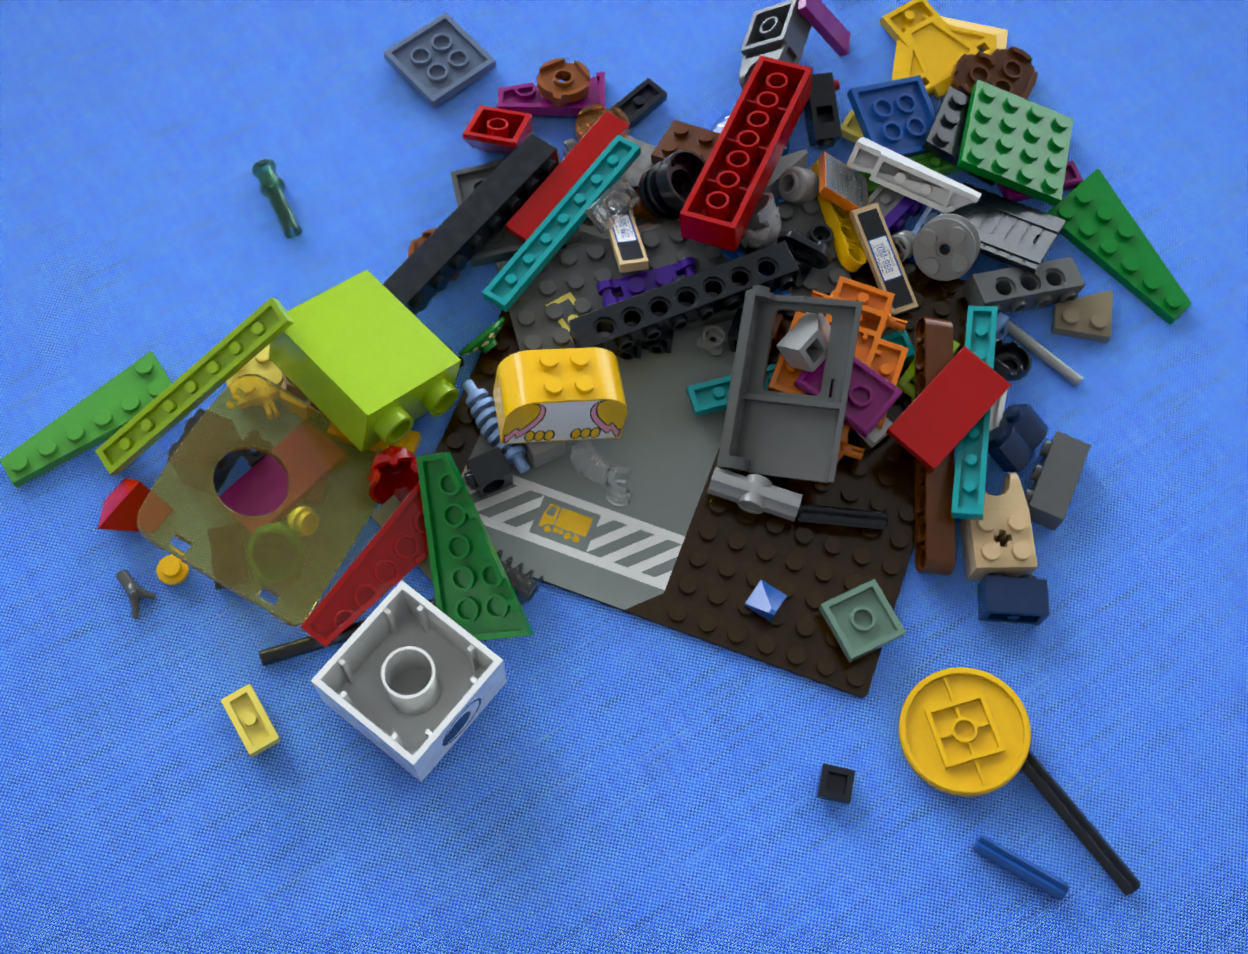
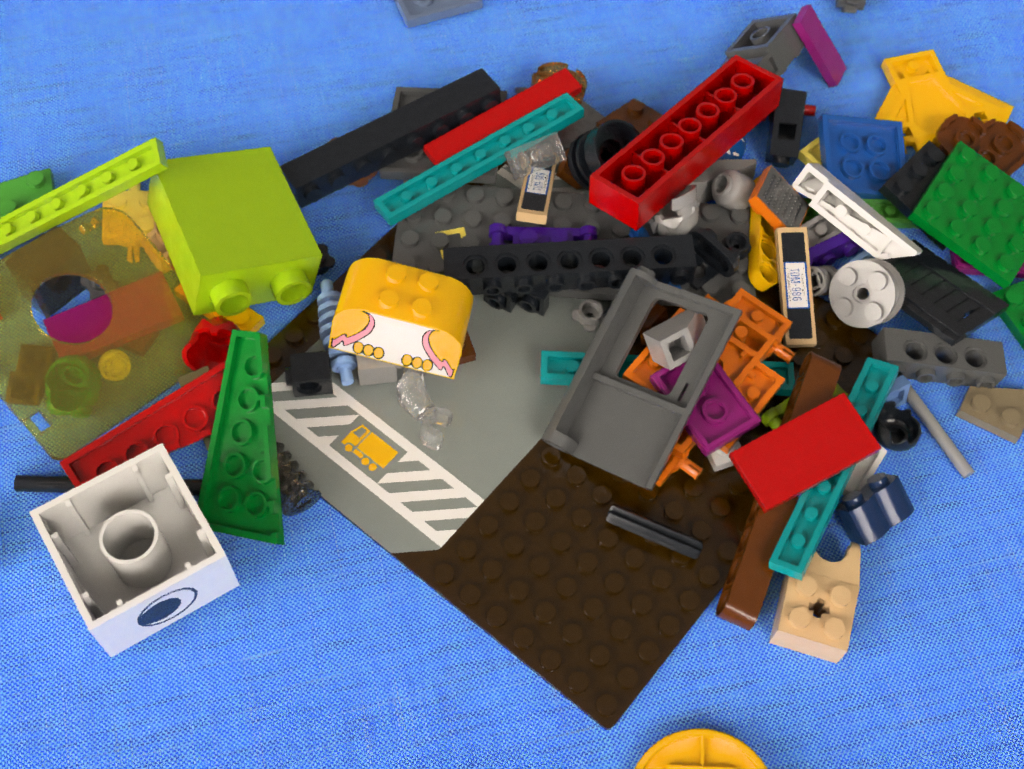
camera: 20 degrees right, 5 degrees down
pin [252,159,302,239] -> none
green dish [458,316,505,356] -> none
red slope [462,105,532,155] -> none
magenta wing [497,72,605,116] -> none
dark orange plate [537,58,590,107] -> none
black plate [611,78,667,130] -> none
light grey piece [707,467,803,521] -> none
slope [744,580,787,622] -> none
sand green plate [819,579,906,663] -> none
dark blue brick [977,573,1049,625] -> none
dark grey brick [1024,431,1091,531] -> none

